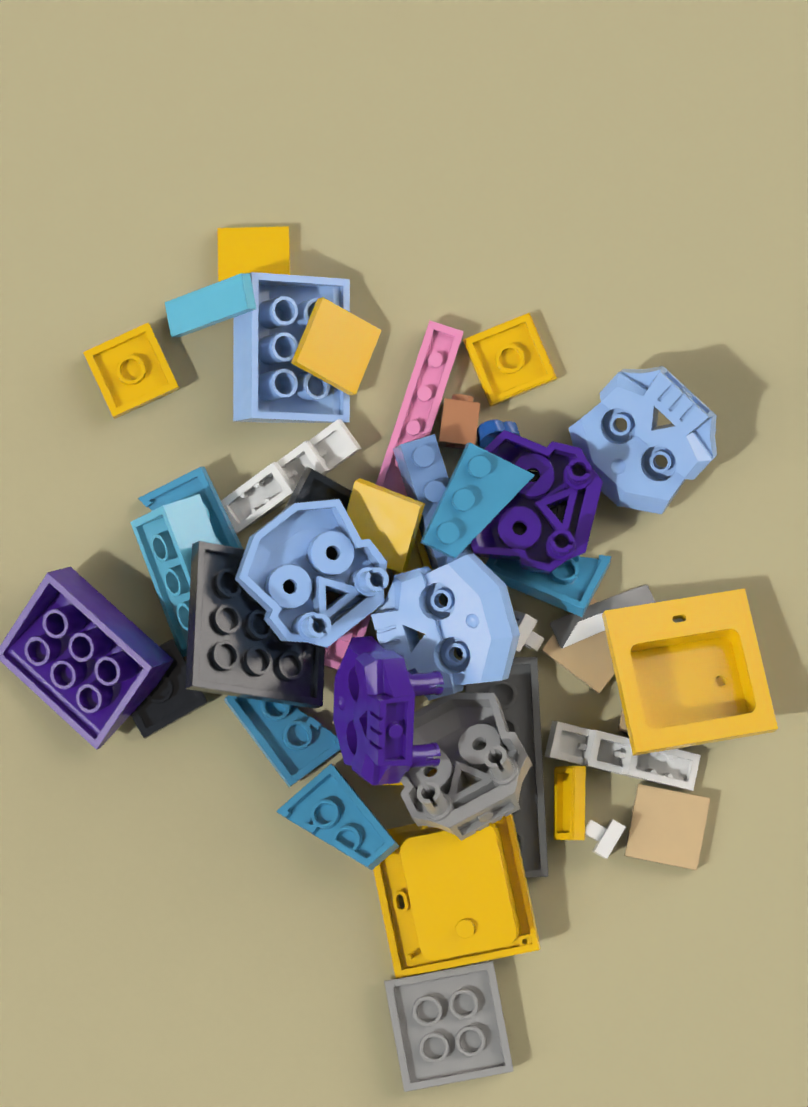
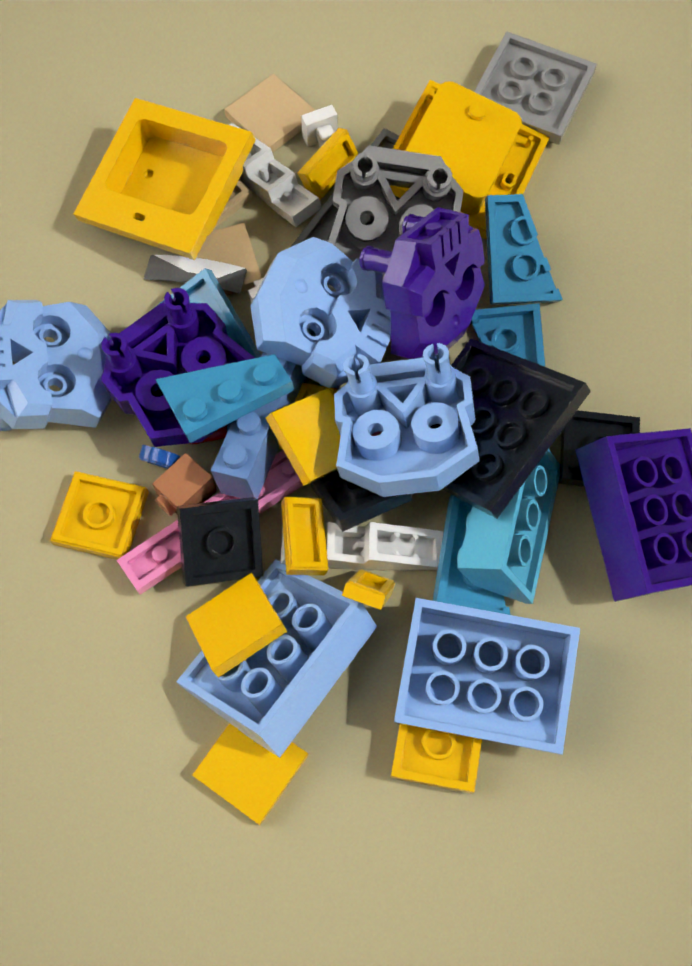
camera: 140 degrees left, 15 degrees down
medium azure tile [165,273,256,337] -> none
none -> black plate [177,497,263,587]
none -> yellow tile [281,497,328,576]
none -> yellow tile [342,569,395,610]
none -> light blue slope [394,598,580,755]

